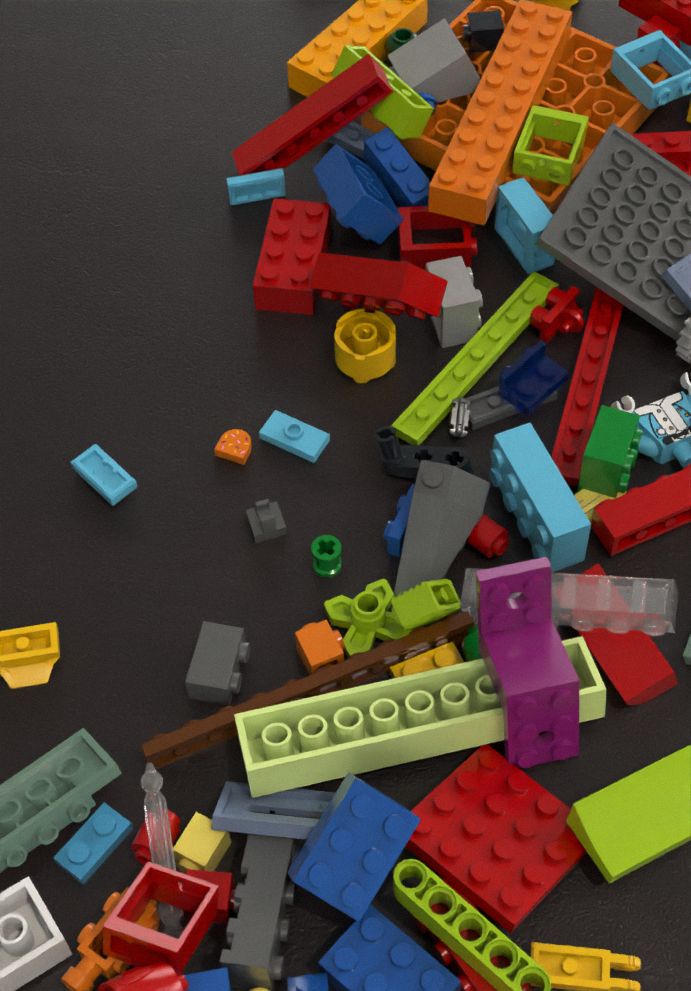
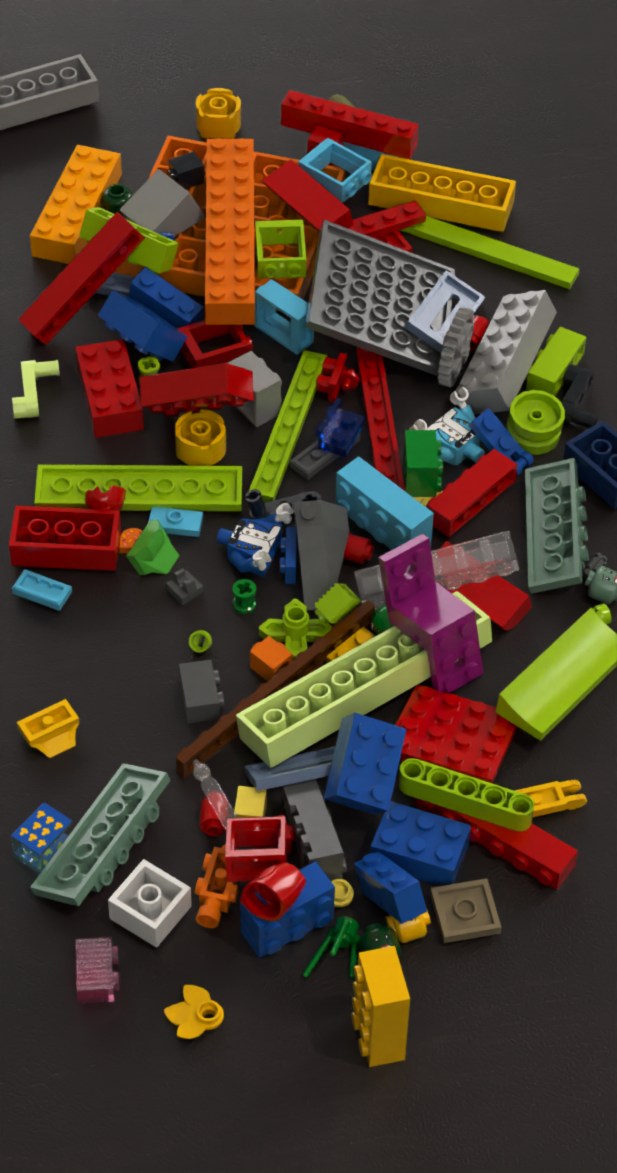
camera: 25 degrees left, 5 degrees down
dark azure plate [53,802,133,885] -> none
medium azure plate [226,168,286,206] -> none
dark grey piece [449,398,471,437] -> none
none -> red brick [9,506,121,571]
none -> yellowish green beam [12,360,60,419]
none -> lime plate [34,465,242,511]
none -> red hair [84,486,126,510]
none -> bright green slope [126,519,179,575]
none -> lime bush [138,356,160,385]
none -> lime hinge [189,630,212,652]
none -> torso [217,503,294,577]
none -> red brick [262,159,353,232]

